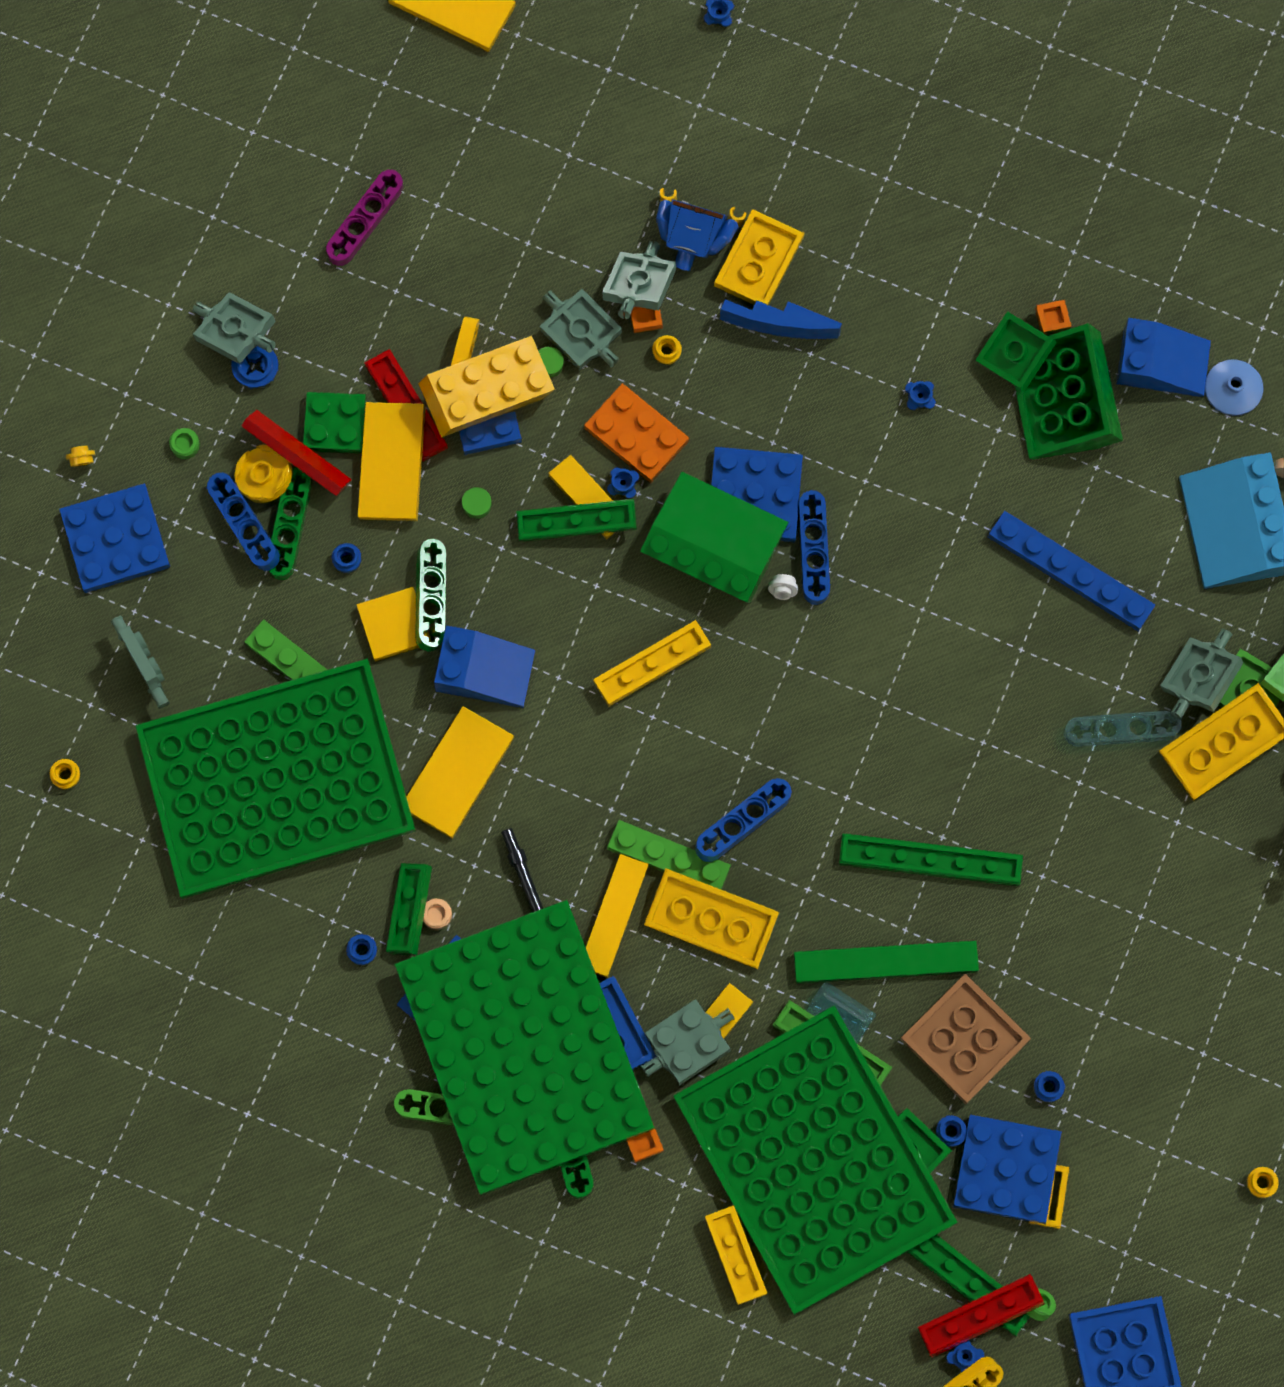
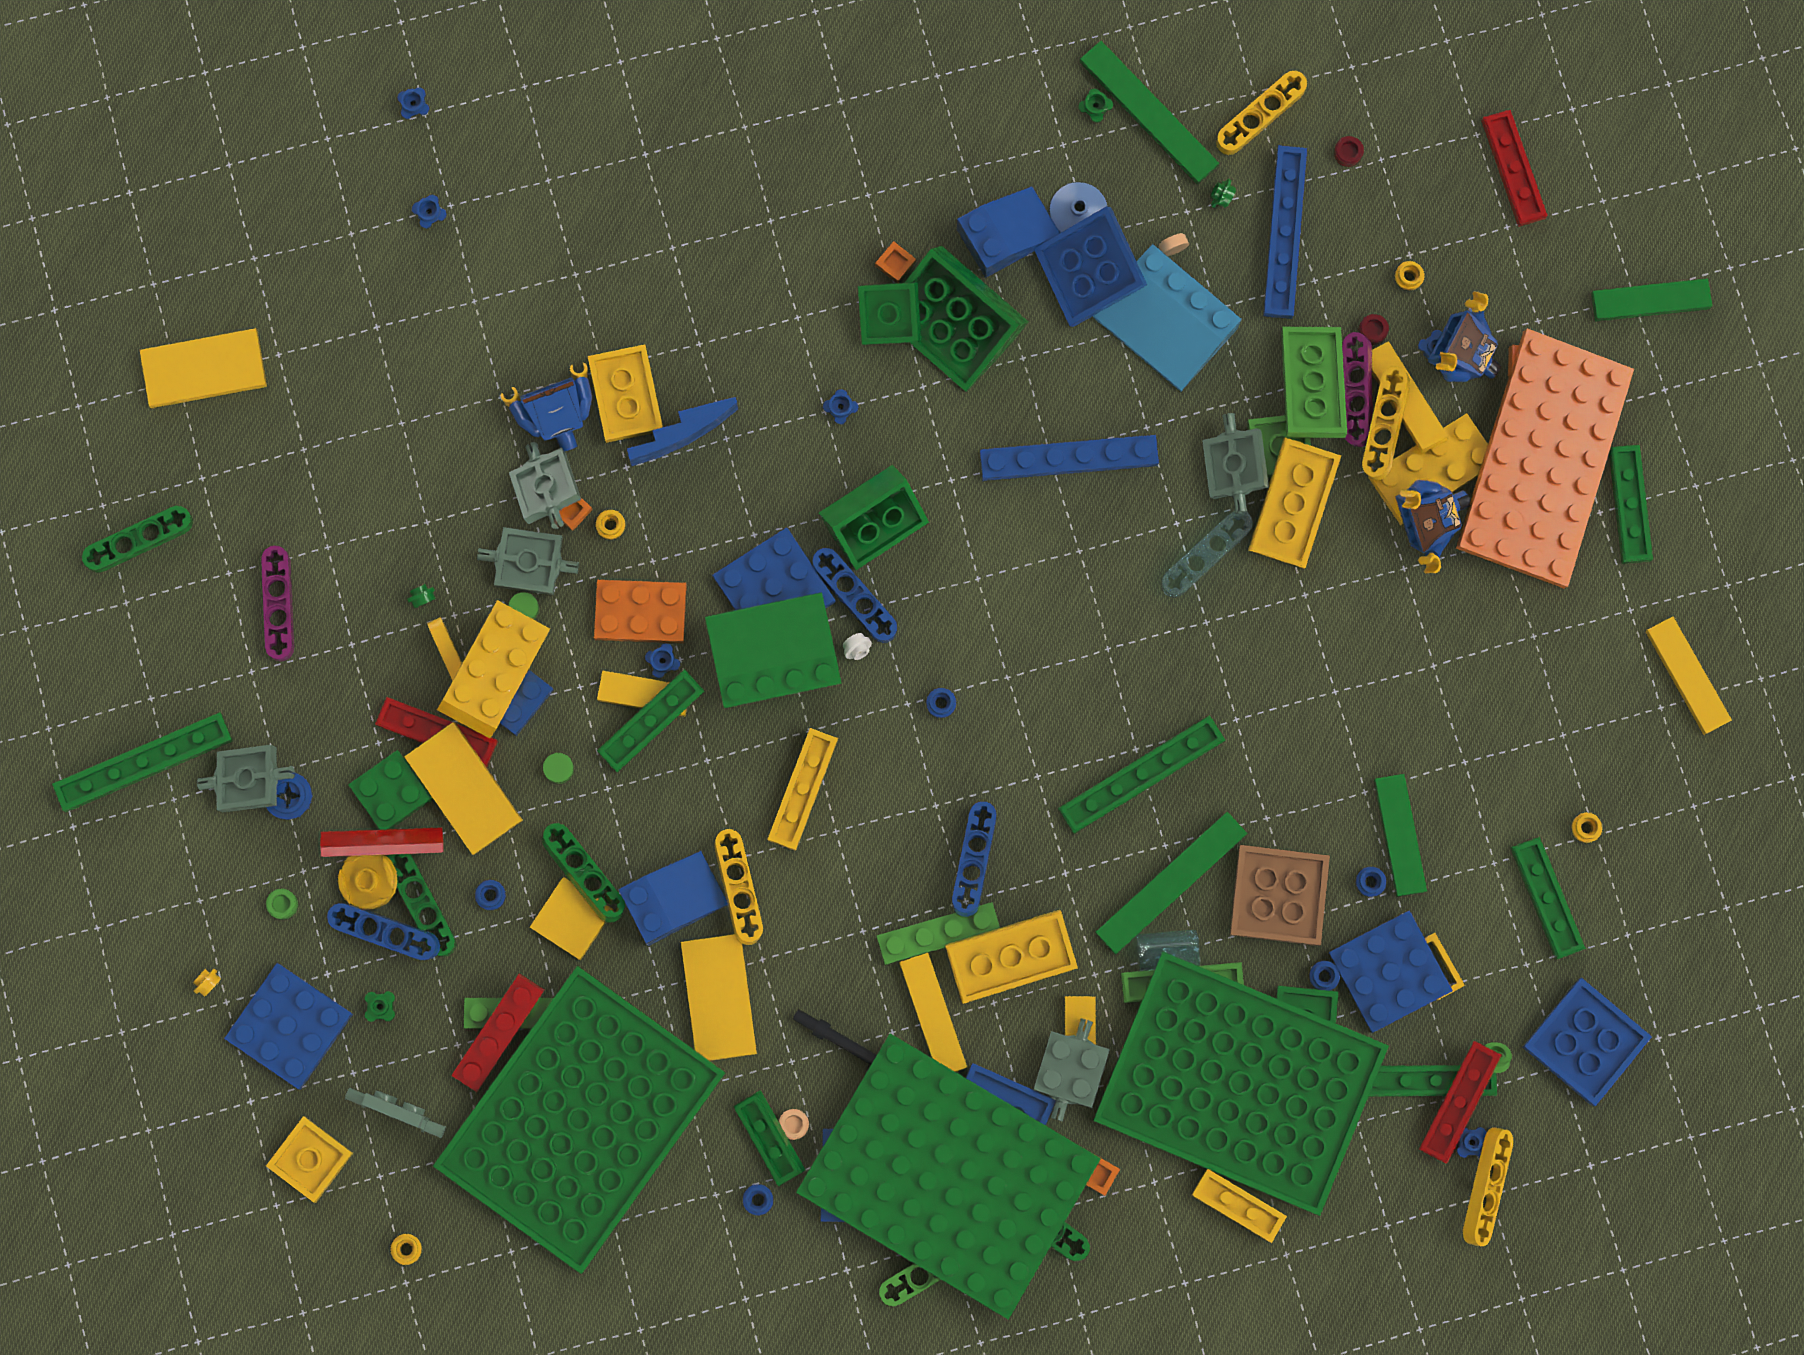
camera: 40 degrees left, 5 degrees up
none -> green plate [52,712,233,812]
none -> green beam [82,506,193,573]
none -> yellow plate [266,1116,353,1203]
none -> green plate [365,991,395,1022]
none -> green plate [407,584,436,609]
none -> red plate [451,973,544,1092]
none -> yellow beam [714,829,763,945]
none -> green slope [819,465,929,570]
none -> blue plate [926,688,956,718]
none -> blue plate [1034,206,1147,327]
none -> green tile [1374,774,1427,897]
none -> green tile [1510,837,1586,960]

